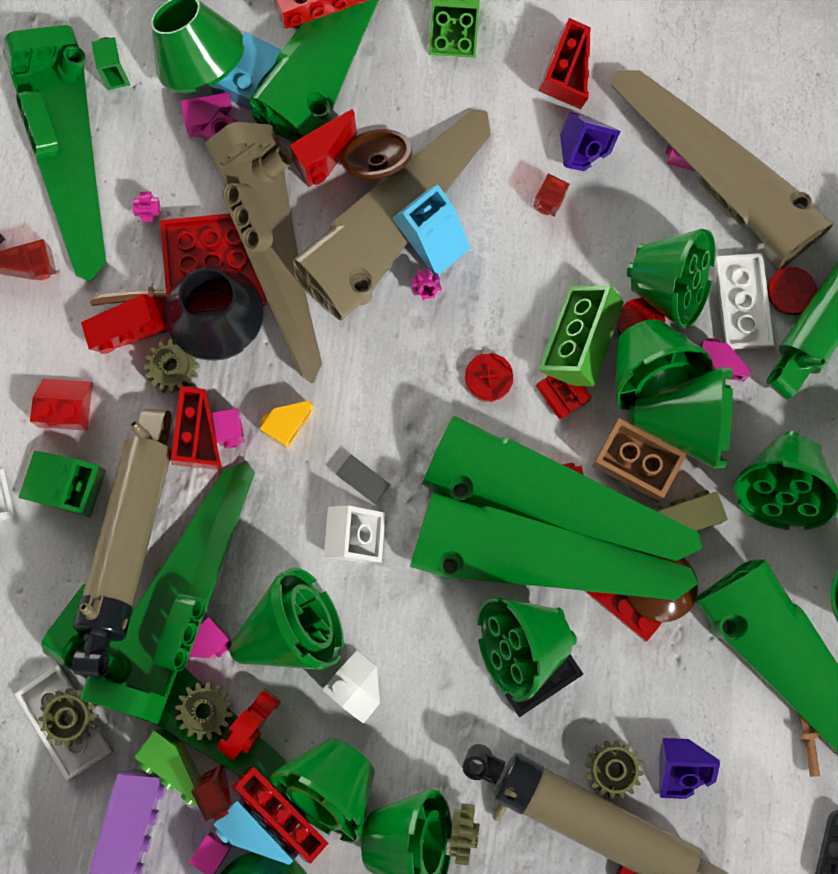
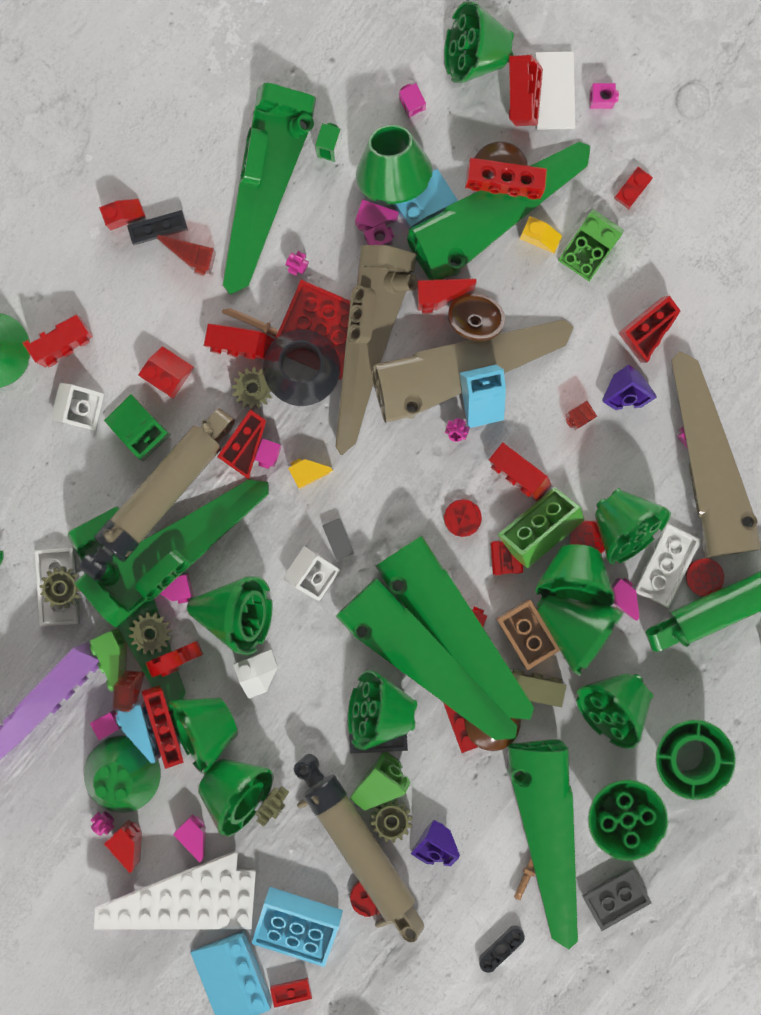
camera: 30 degrees right, 10 degrees up
none -> bright green slope [349,752,411,810]
none -> red wedge [488,442,552,502]
none -> yellow slope [520,216,562,254]

